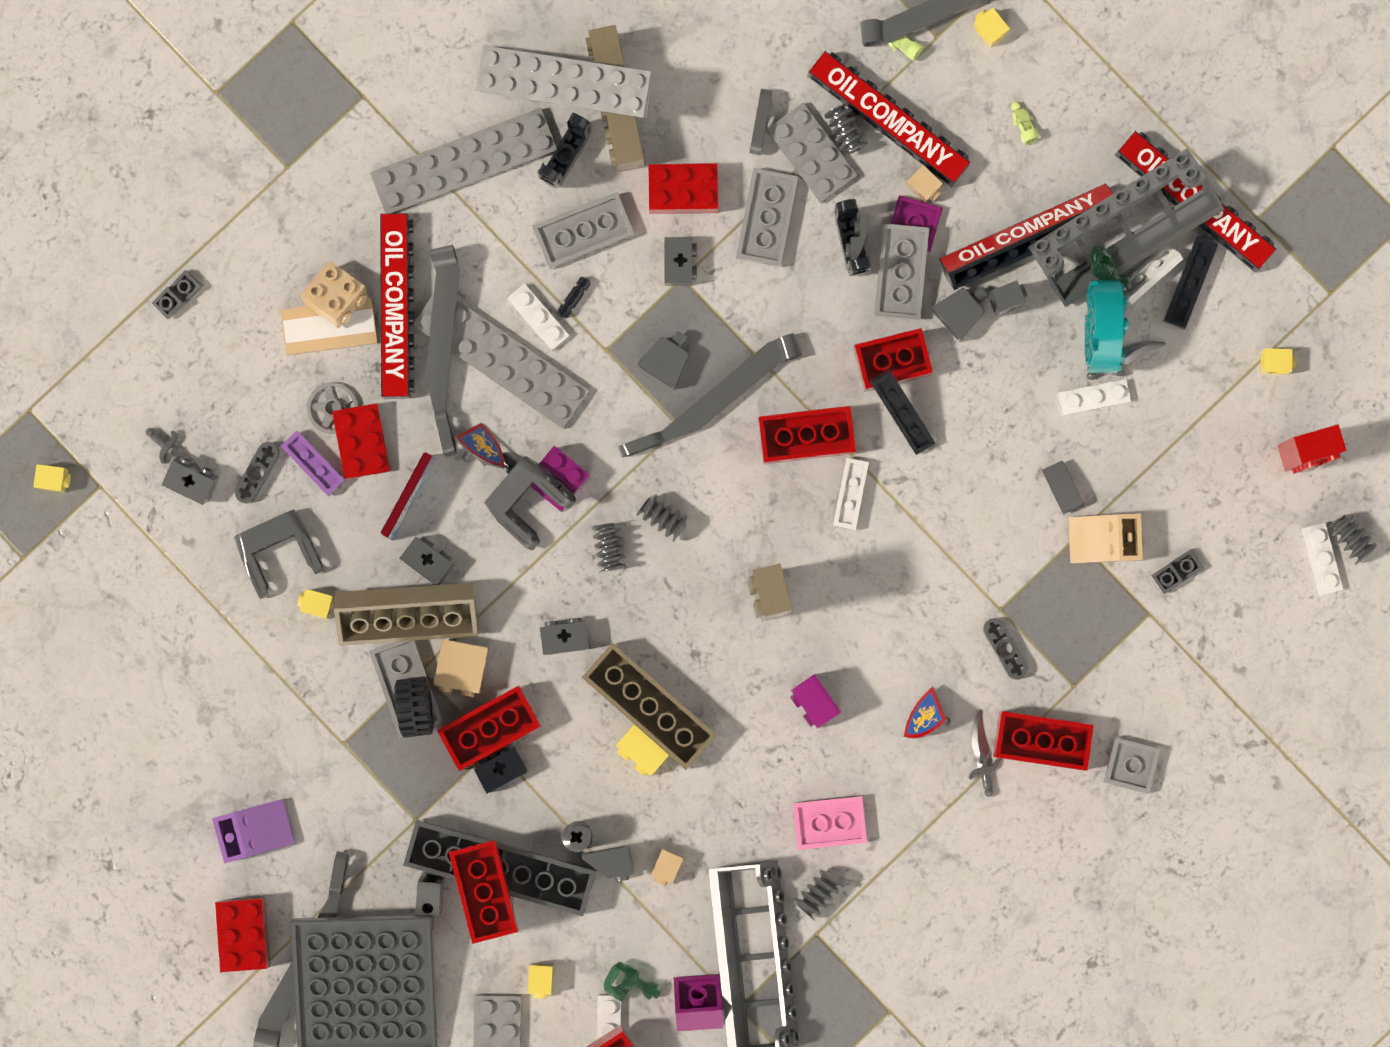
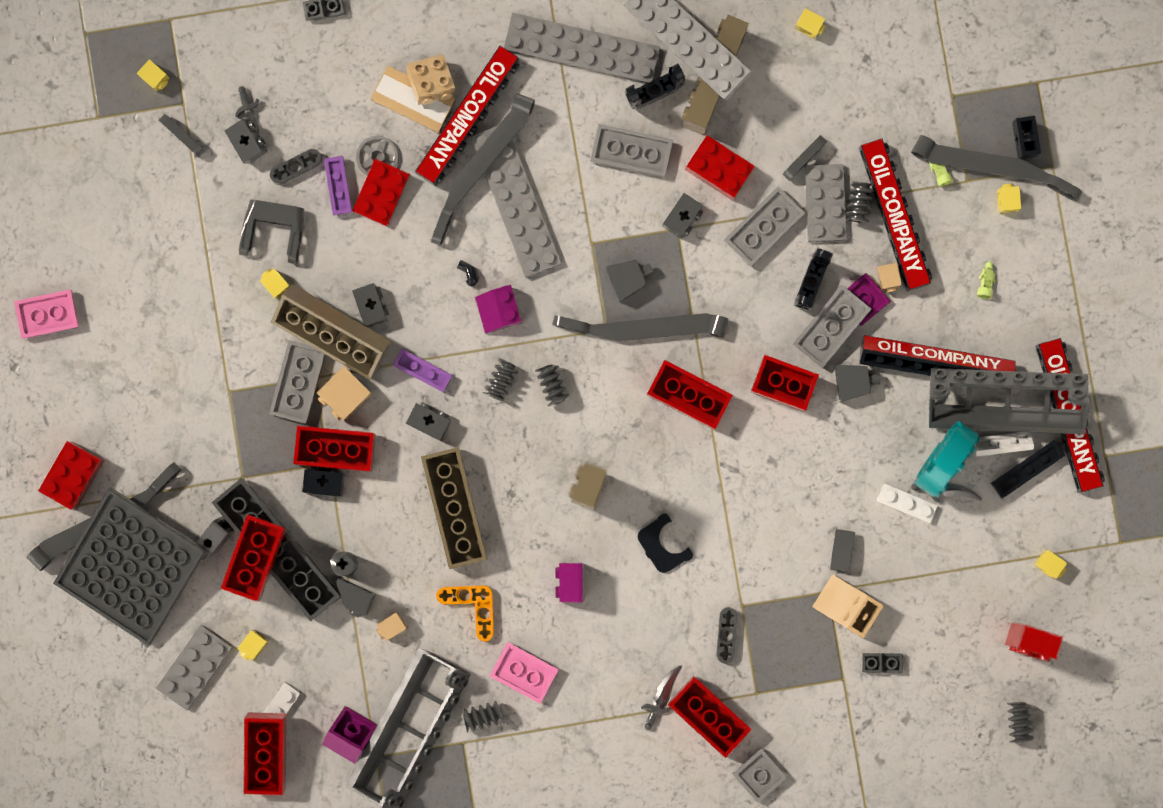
camera: 35 degrees right, 0 degrees up
medium lavender slope [212,799,295,864] -> none
dark red tile [380,452,436,540] -> none
black tyre [394,676,434,738] -> none
shield [454,423,505,469] -> none
dark grey connector [484,456,577,550] -> none
white plate [507,284,569,351] -> none
black axle [557,276,591,318] -> none
clear green piece [603,962,661,1002] -> none
light yellow brick [616,725,669,776] -> none
white plate [833,458,869,530] -> none
dark grey slope [846,214,869,262] -> none
black plate [870,368,936,455] -> none
shield [903,686,951,739] -> none
dark grey brick [988,280,1028,318] -> none
clear green piece [1091,245,1132,292] -> none
white plate [1302,523,1343,596] -> none
none -> bright pink plate [14,289,79,339]
none -> dark grey beam [159,113,205,157]
none -> medium lavender plate [393,348,452,393]
none -> light orange beam [436,585,494,642]
none -> black piece [637,514,693,573]

